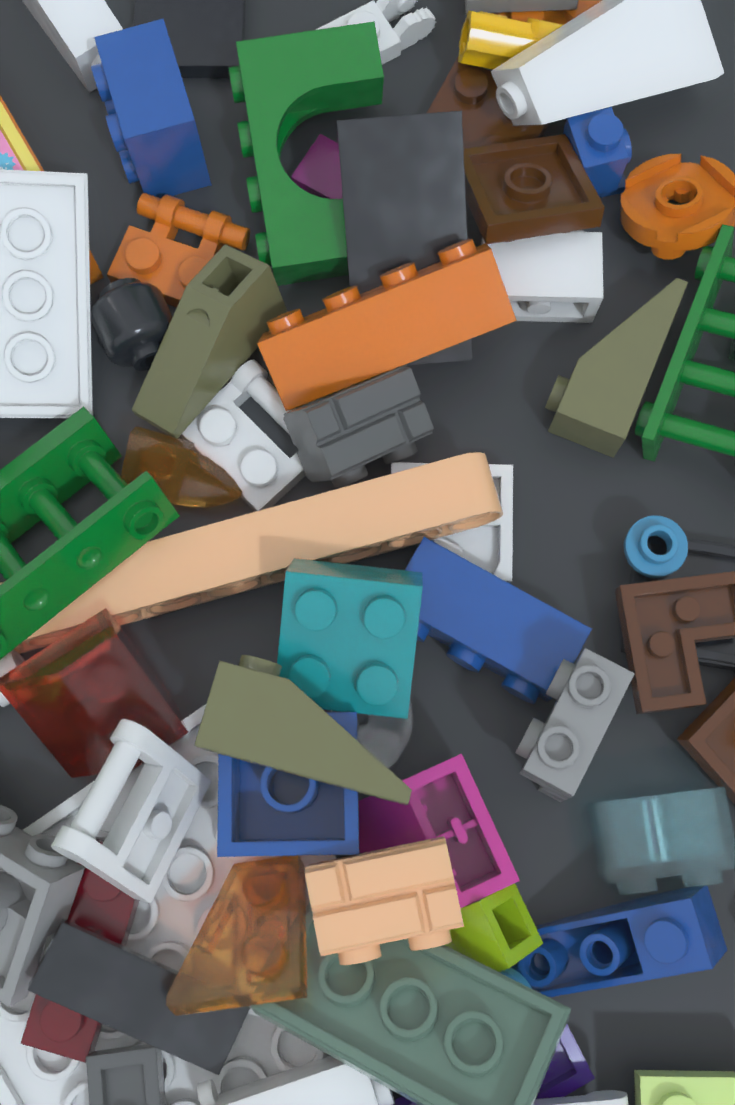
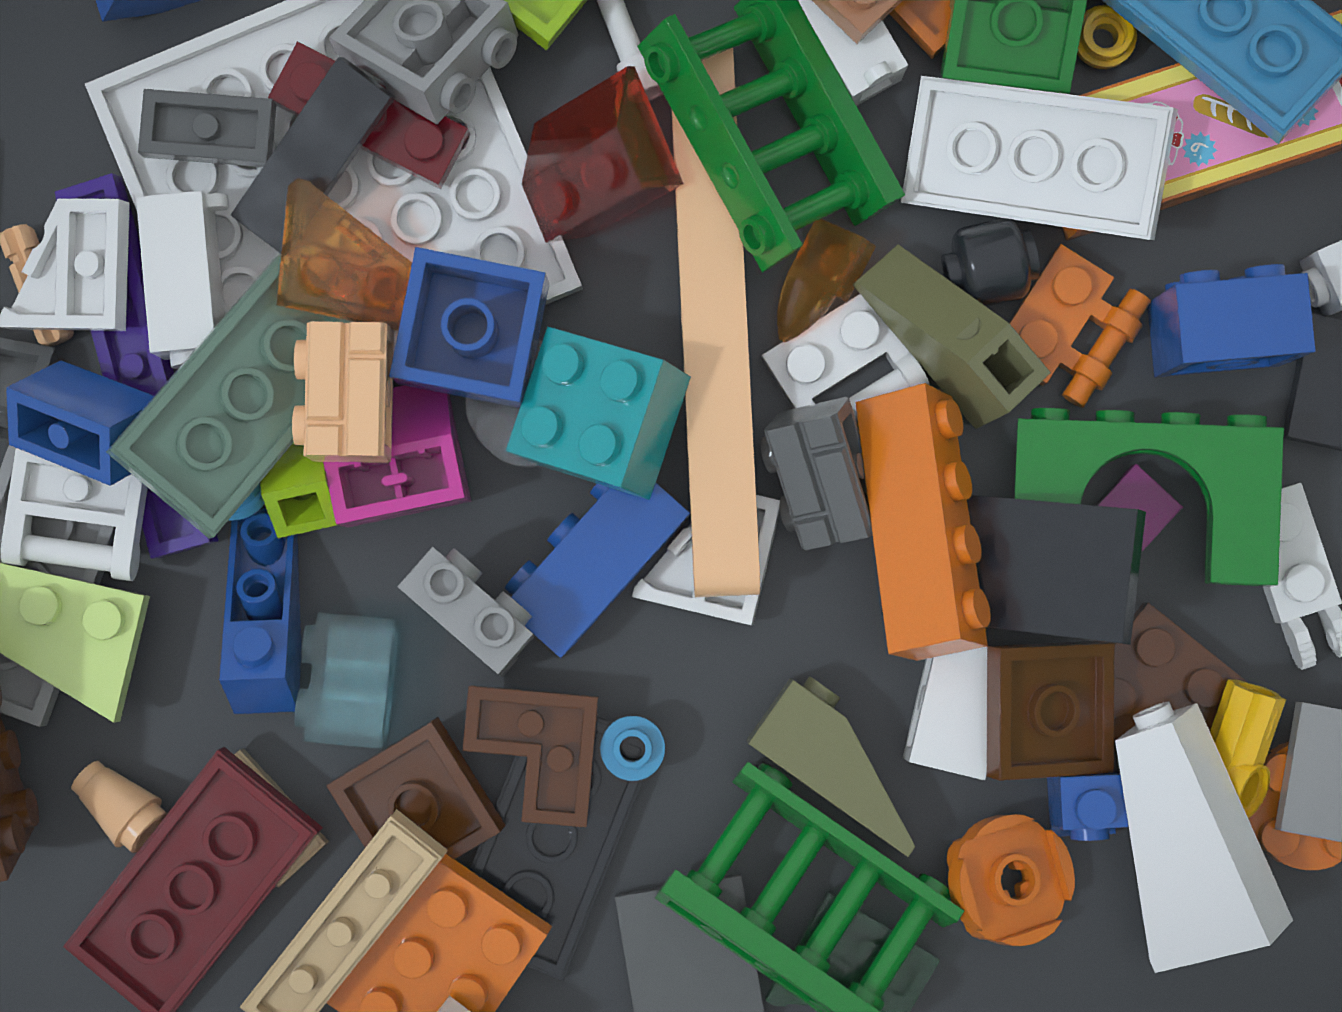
camera: 100 degrees right, 10 degrees up
white plate [51,719,212,904] -> none
olive slope [194,655,412,805] -> none

